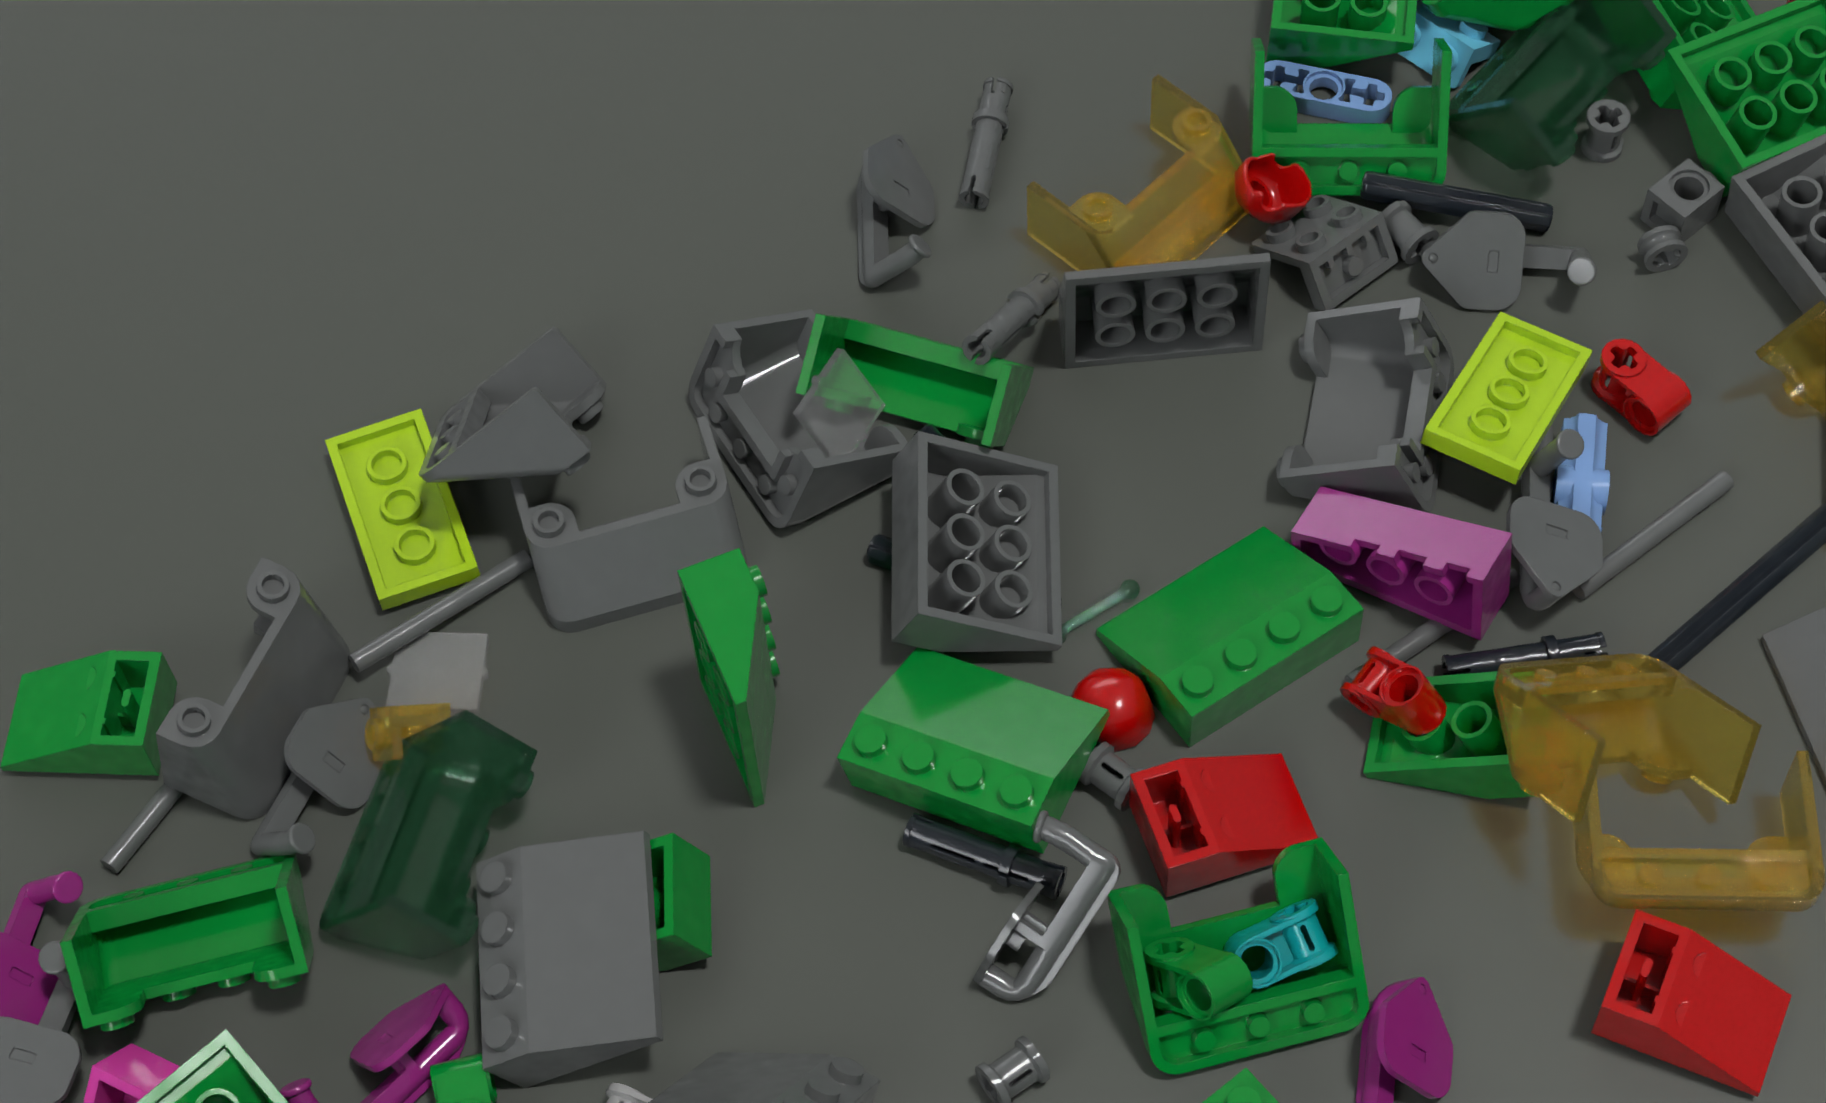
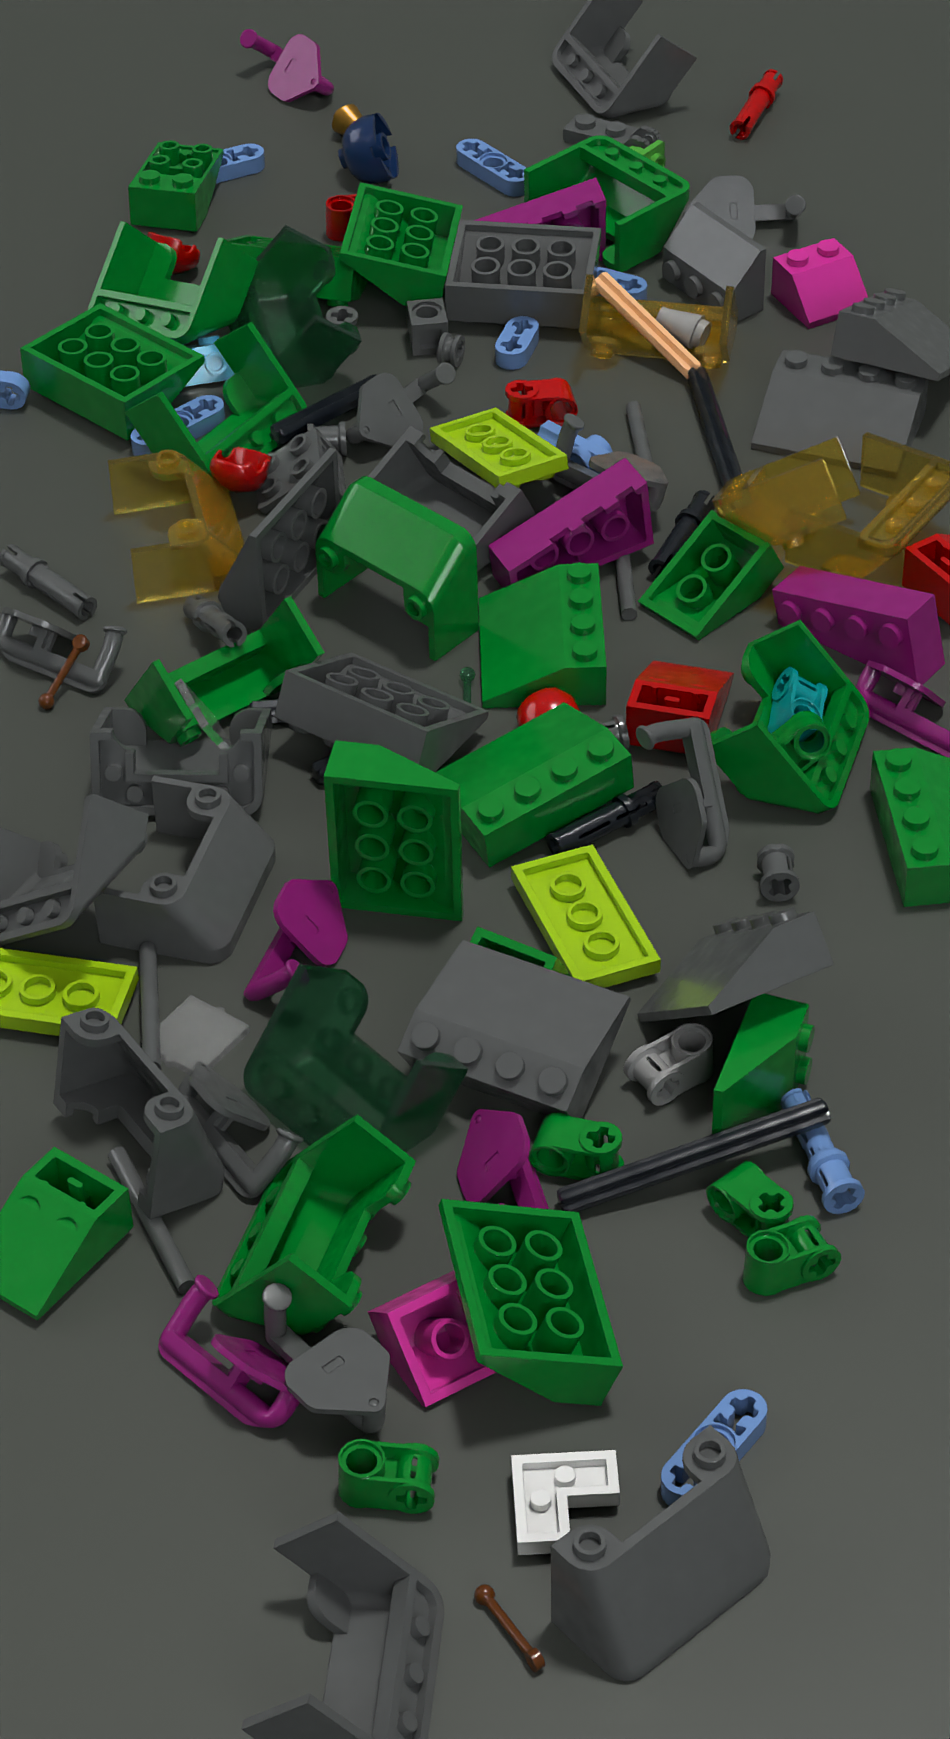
camera: 60 degrees left, 15 degrees down
clear yellow bracket [365,703,451,761] -> none
red piece [1340,646,1447,735] -> none
none -> reddish brown hinge [38,634,90,709]
none -> magenta piece [244,879,348,1001]
none -> green windscreen [315,476,479,661]
none -> medium blue beam [495,316,539,370]
none -> lime plate [511,844,661,988]
none -> magenta wedge [772,566,945,685]

